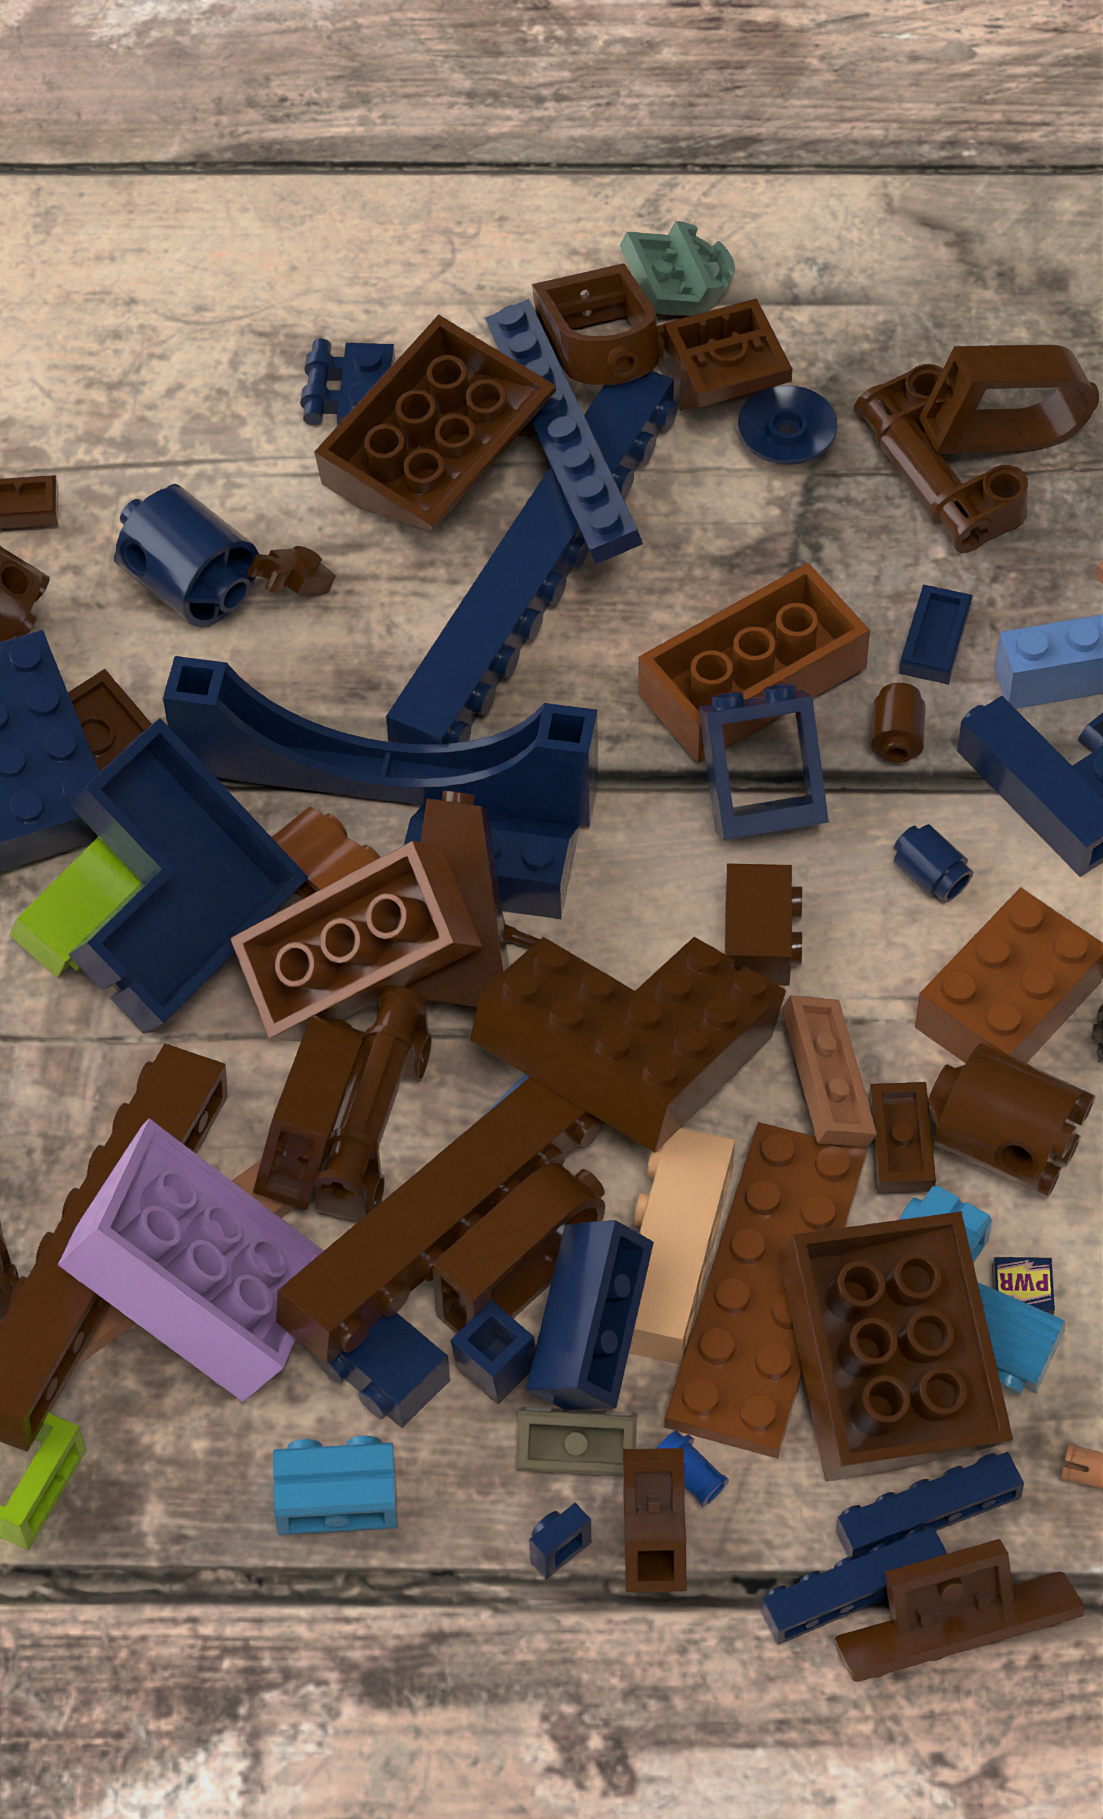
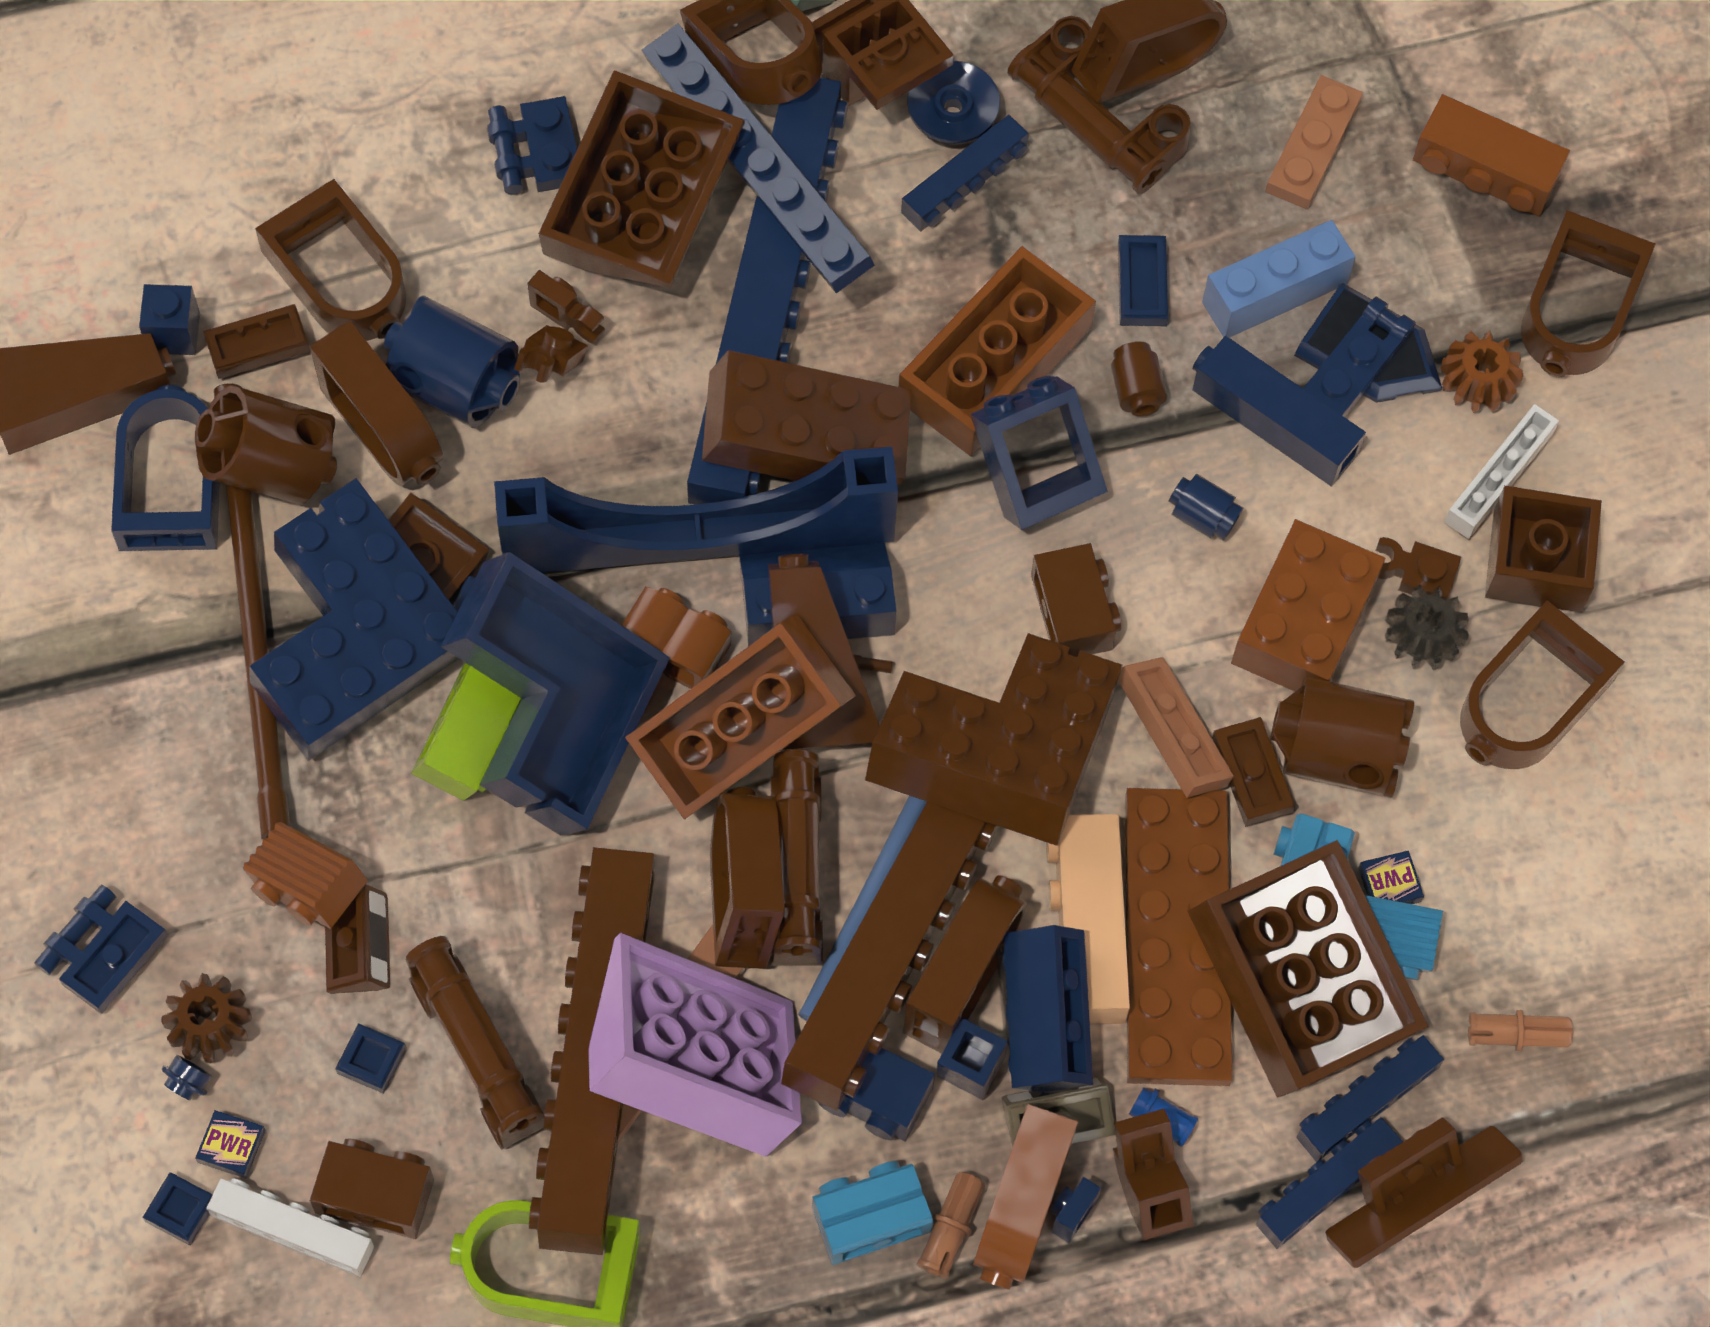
camera: 20 degrees left, 10 degrees up
none -> reddish brown window [255,179,406,341]
none -> reddish brown window [309,320,443,486]
none -> reddish brown plate [527,270,605,344]
none -> reddish brown brick [702,350,911,486]
none -> dark blue piece [901,115,1029,232]
none -> nougat axle [916,1172,984,1279]
none -> dark orange window [973,1104,1079,1290]

